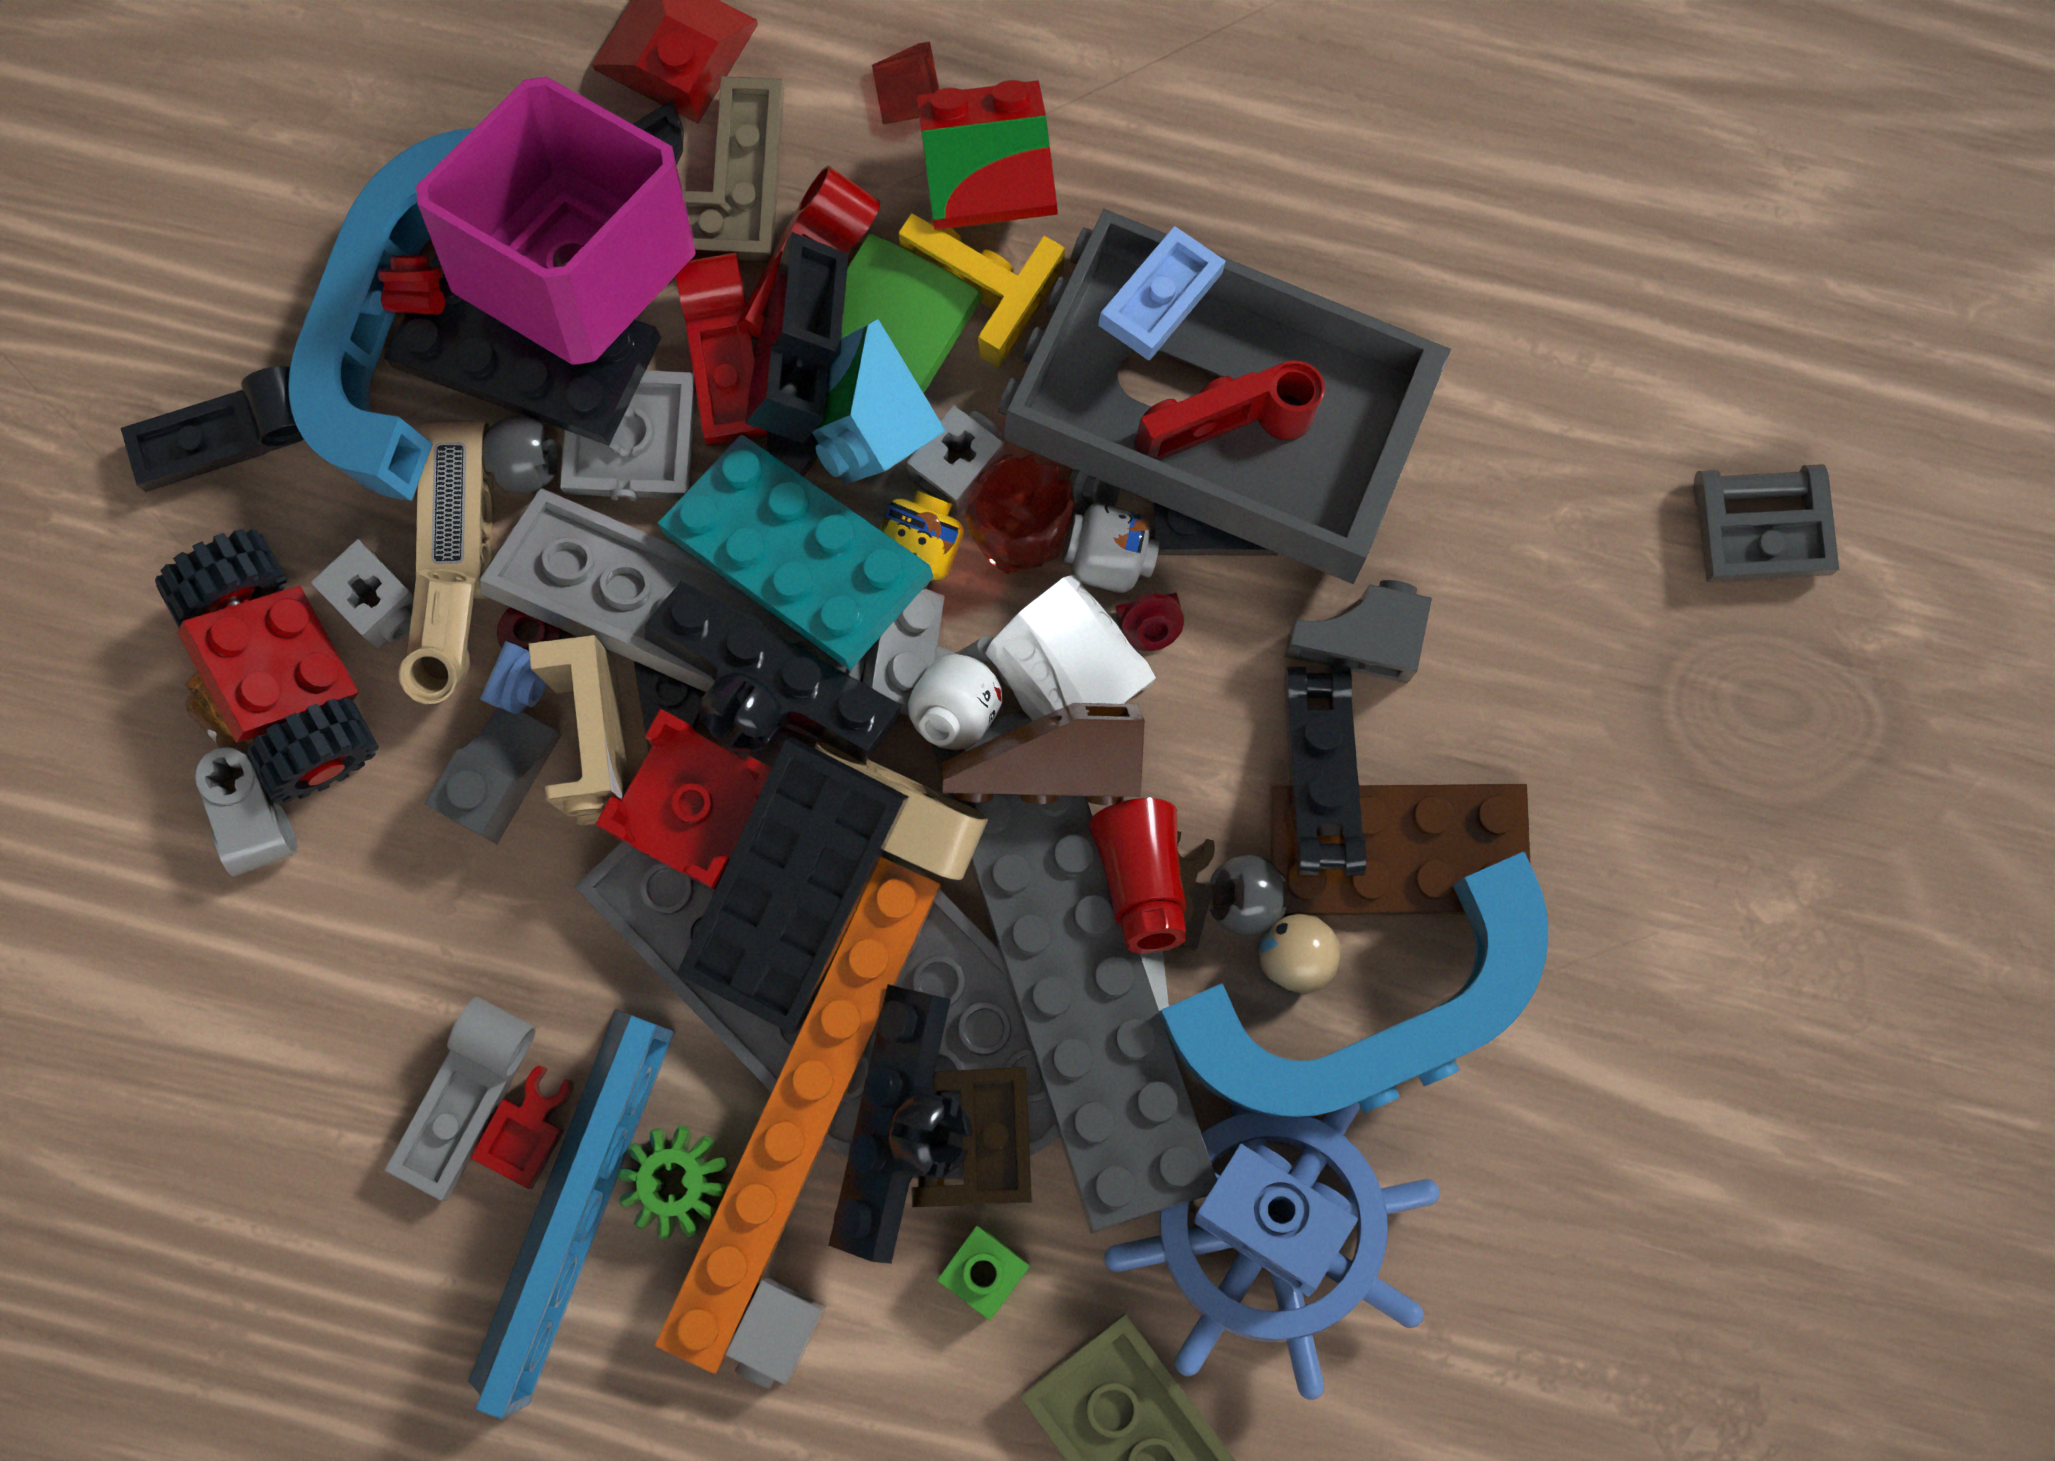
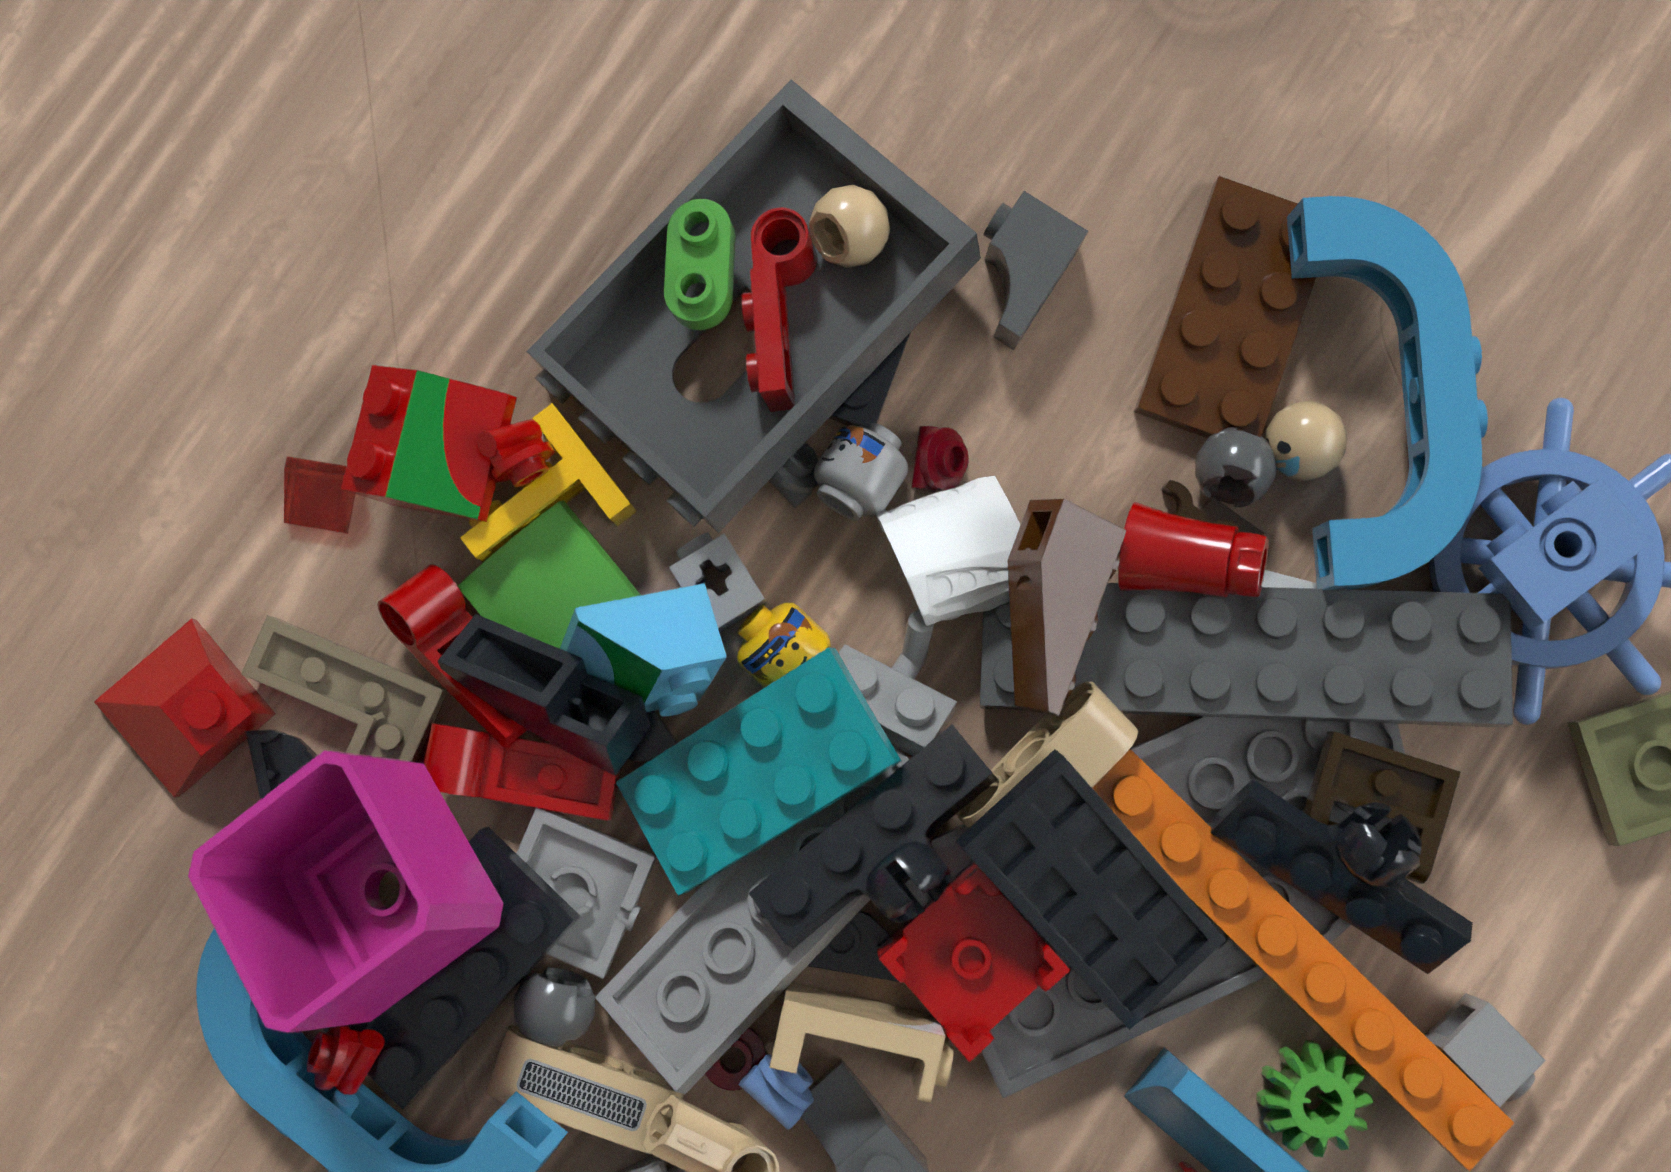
camera: 70 degrees left, 5 degrees up
white head [908,654,1002,750] -> none
bright green plate [937,1225,1030,1321] -> none
clear red hair [965,454,1074,574] -> none
light blue plate [1098,226,1226,361] -> none
black plate [1284,666,1366,876] -> none
none -> red plate [477,419,555,487]
none -> bright green plate [664,199,736,330]
none -> tan piece [809,185,890,268]

